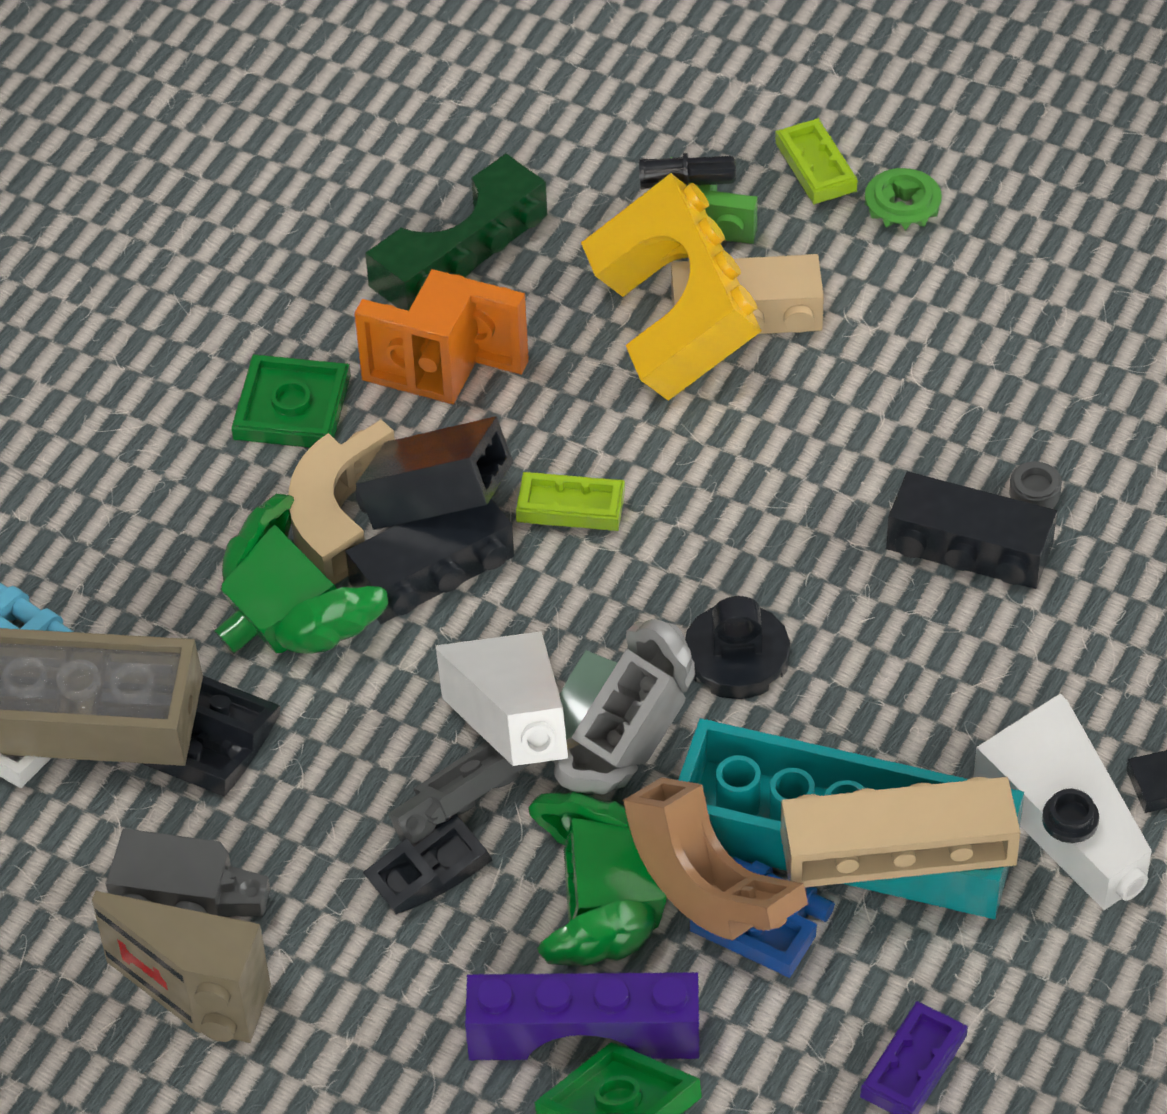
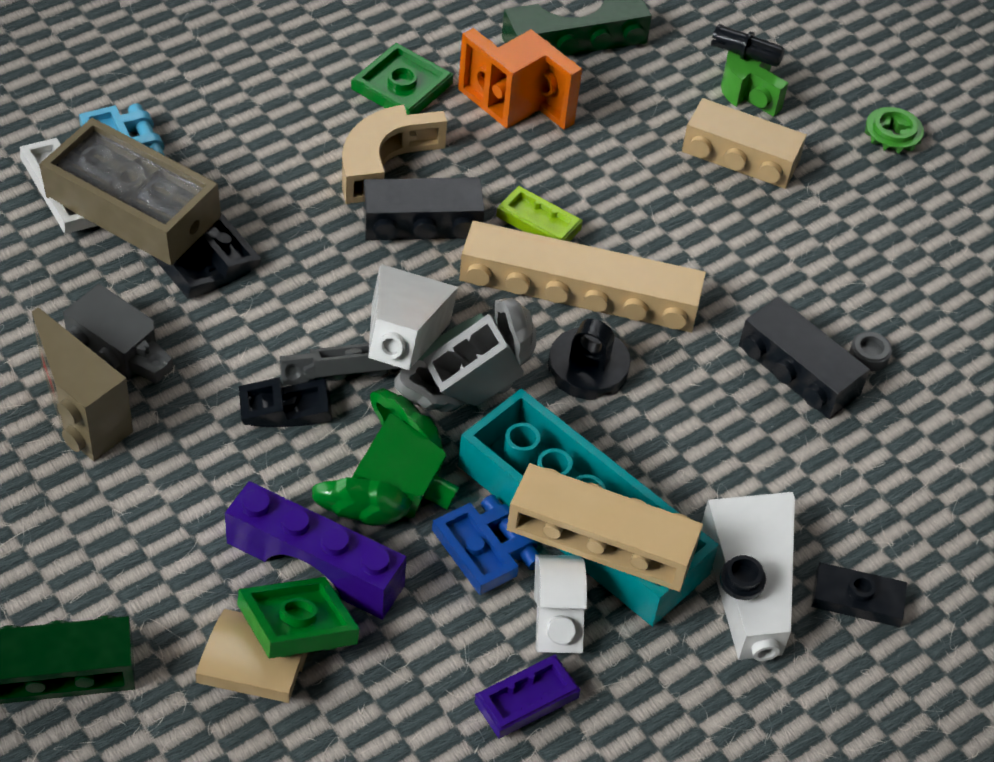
camera: 20 degrees right, 0 degrees up
green torso [214,494,388,654] -> none
black brick [356,416,513,530] -> none
yellow arch [581,173,762,401] -> none
medium nougat arch [623,777,808,940] -> none
lime plate [775,118,858,205] -> none
none -> tan brick [459,220,706,333]
none -> white brick [534,554,587,653]

